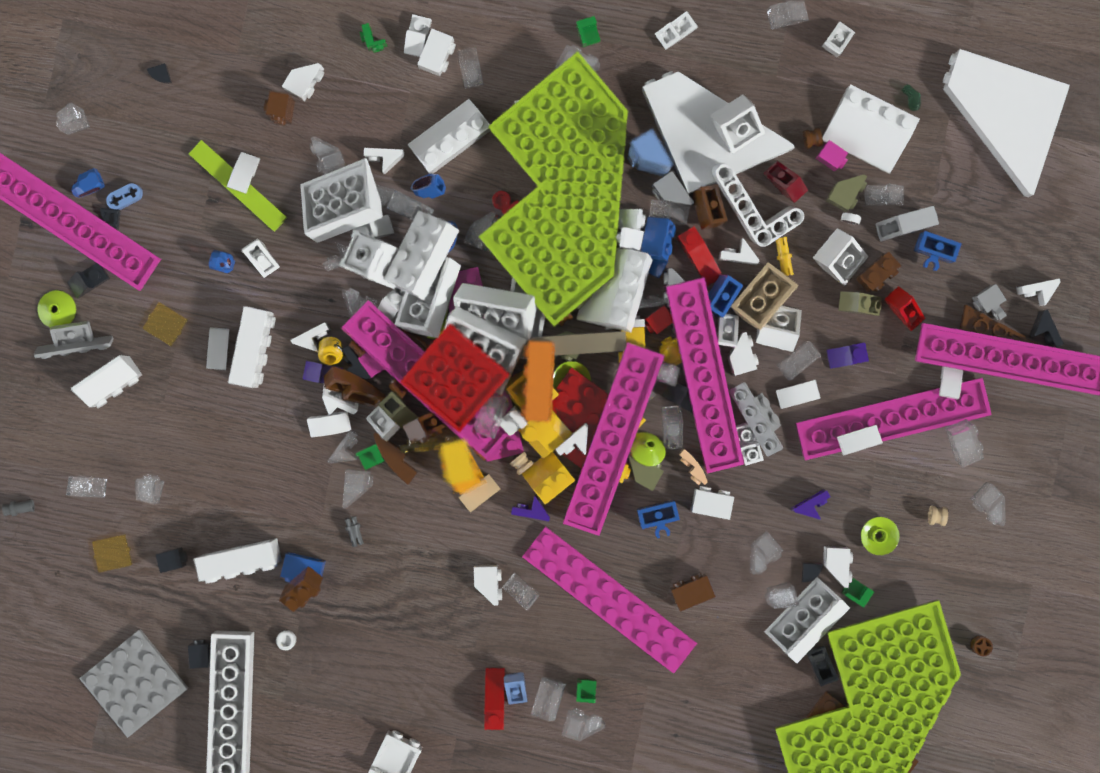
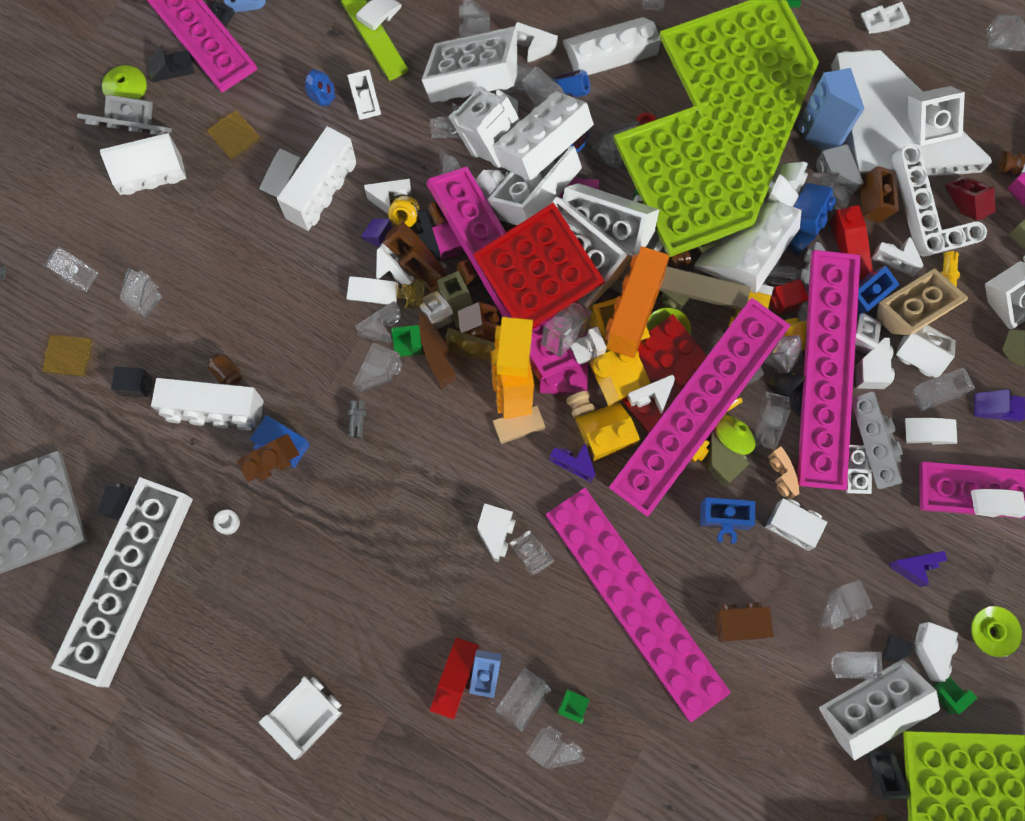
camera: 10 degrees right, 15 degrees down
none -> reddish brown brick [207,354,243,386]
none -> clear yellow tile [397,279,425,309]

